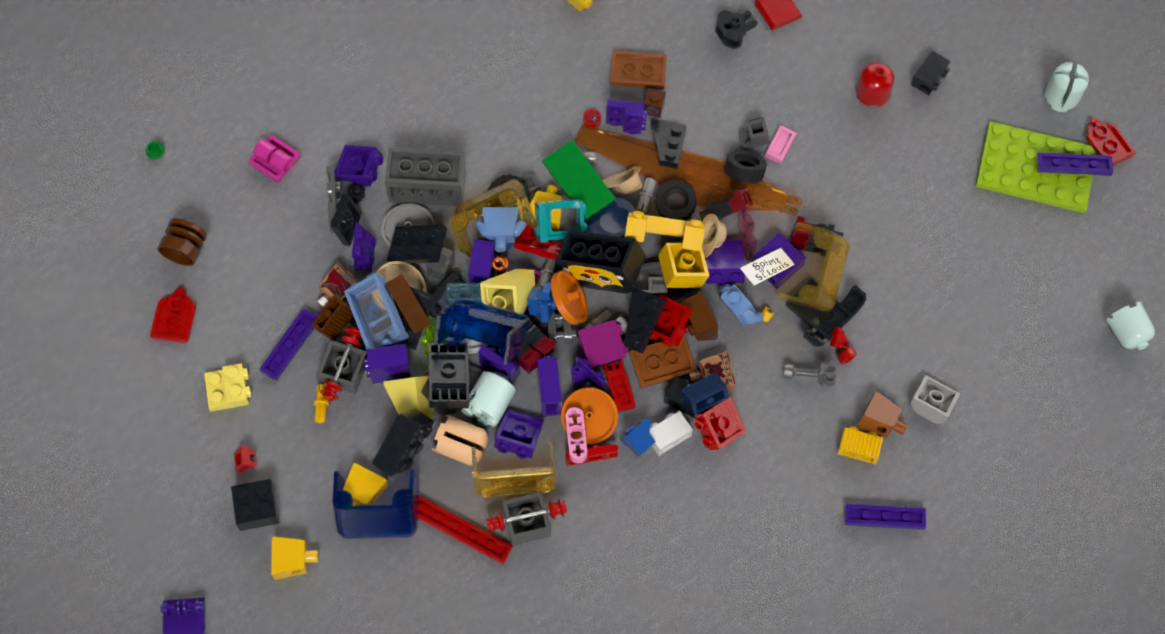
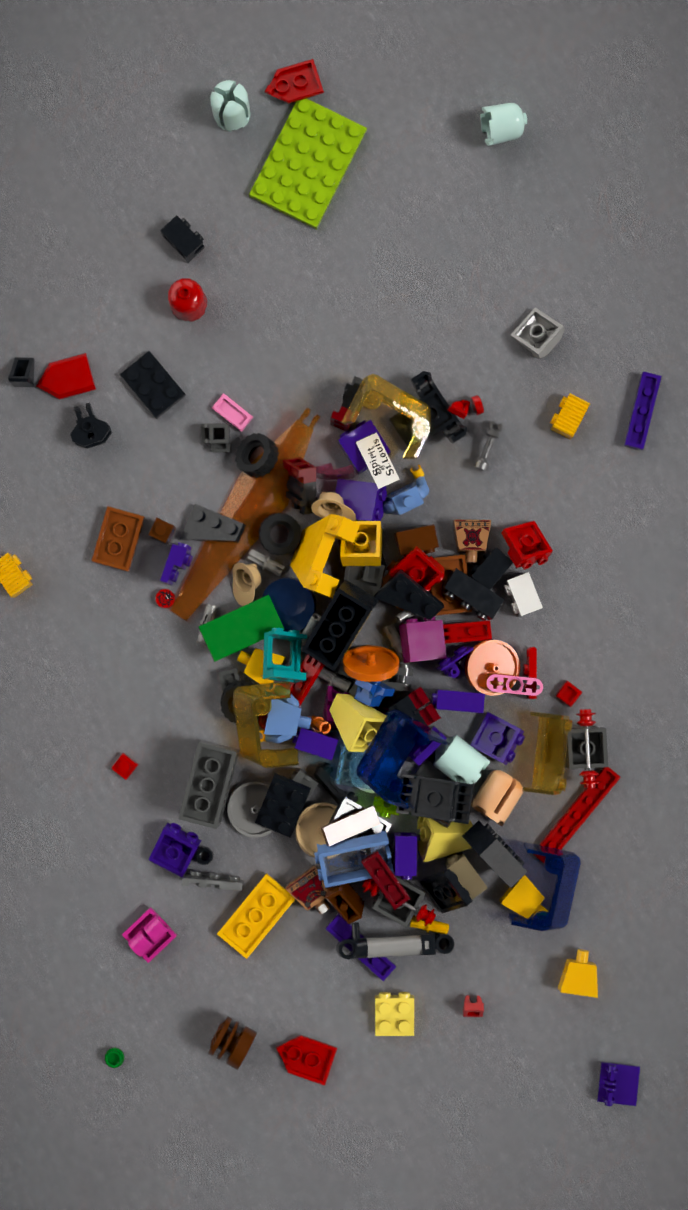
camera: 75 degrees left, 20 degrees up
black brick [231,479,280,531] -> none
black plate [331,194,362,246] -> none
dark purple hinge [351,222,376,272] -> none
blue brick [620,417,656,457] -> none
dark blue brick [681,372,729,415] -> none
torso [857,391,908,438] -> none
dark purple plate [1036,153,1113,176] -> none
none -> red plate [111,753,139,780]
none -> black plate [120,351,186,419]
none -> yellow plate [217,873,295,959]
none -> piece [336,922,455,959]
none -> dark red tile [361,850,411,910]
none -> black plate [420,869,473,913]
none -> black brick [441,568,504,621]
none -> dark tan piece [445,851,488,899]
none -> red tile [555,680,582,707]

